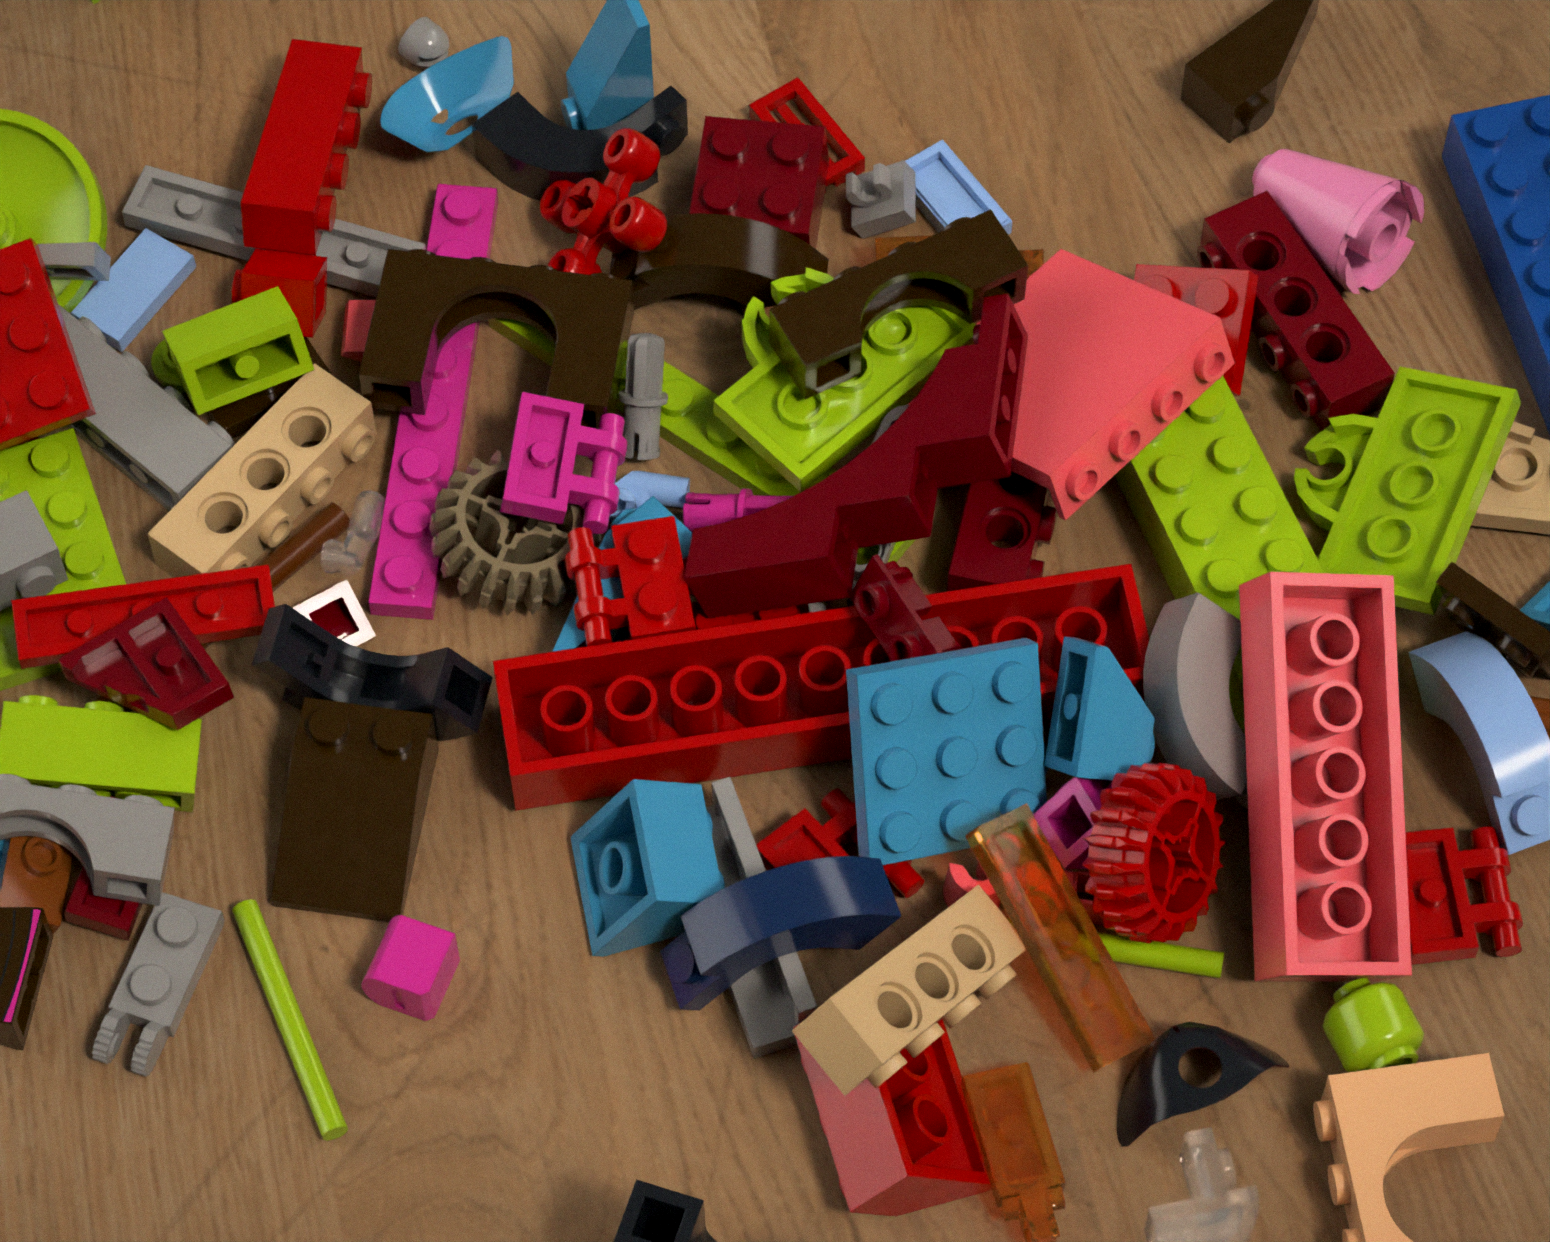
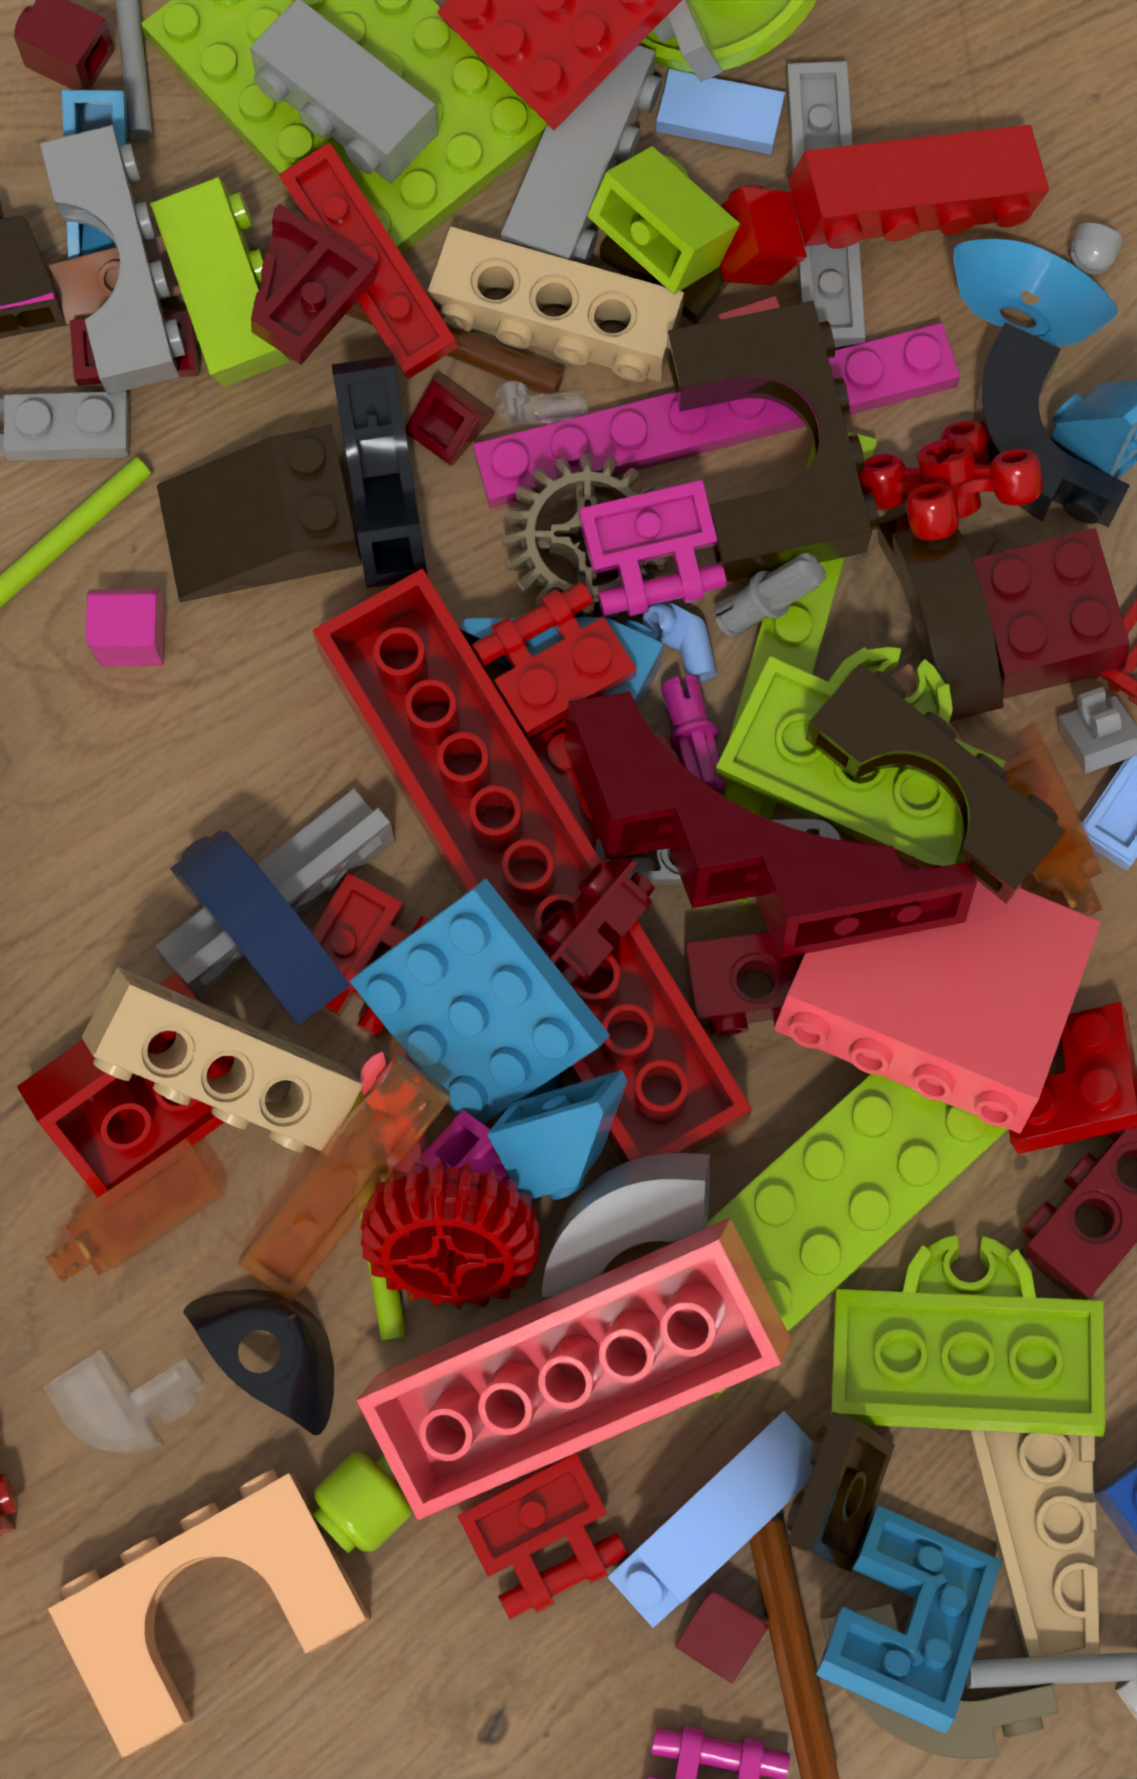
camera: 70 degrees right, 15 degrees up
dark azure slope [570,779,725,957] -> none

